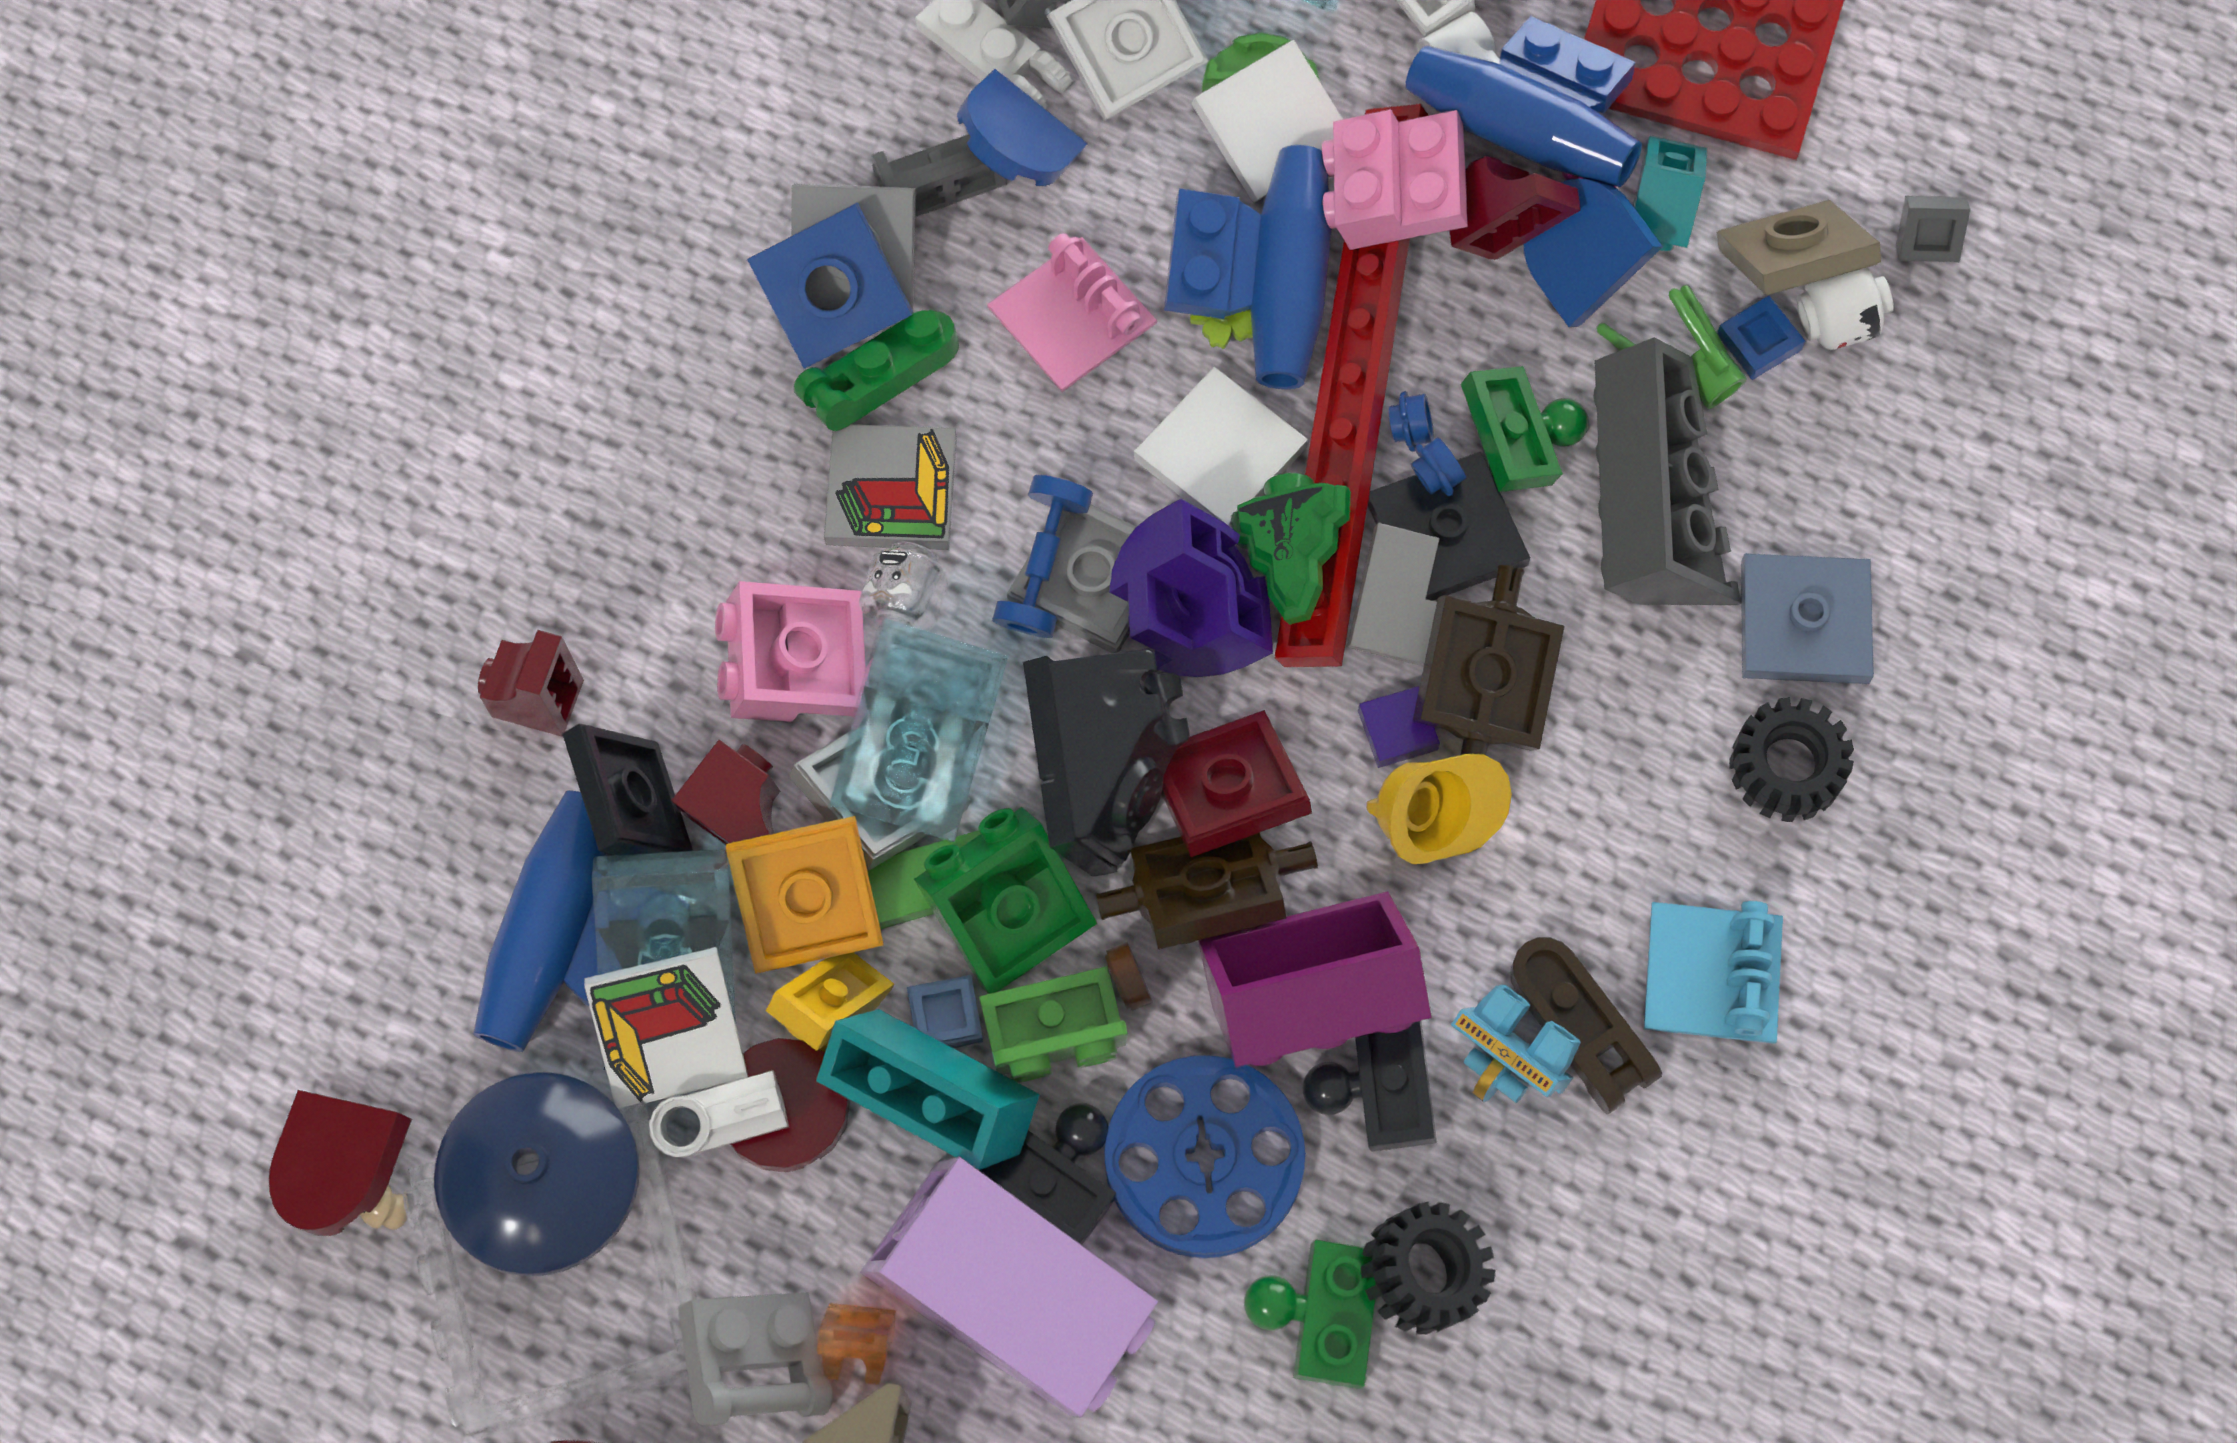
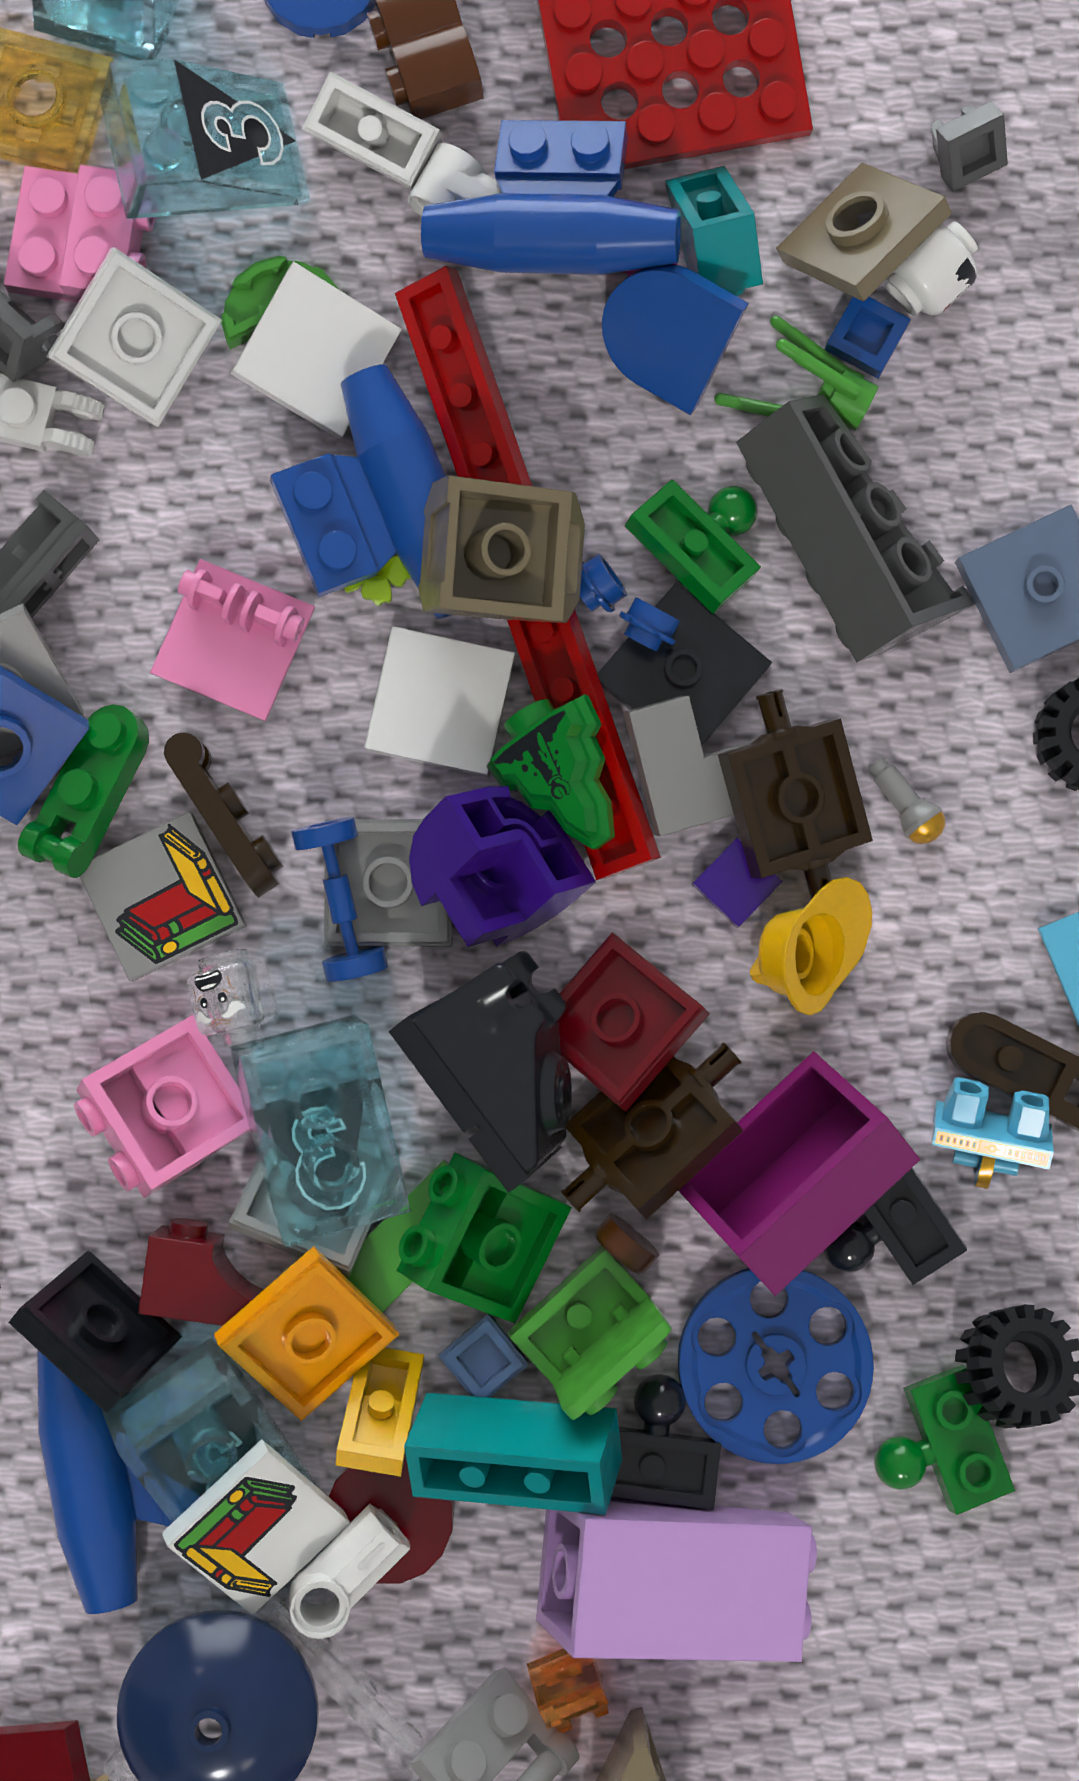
camera: 25 degrees left, 15 degrees up
blue tile [957,69,1088,186] -> none
bright pink plate [1322,109,1467,250] -> none
dark red arch [1449,156,1580,260] -> none
none -> dark brown plate [164,733,284,898]
none -> dark tan slope [418,475,585,623]
none -> light grey piece [869,757,945,844]

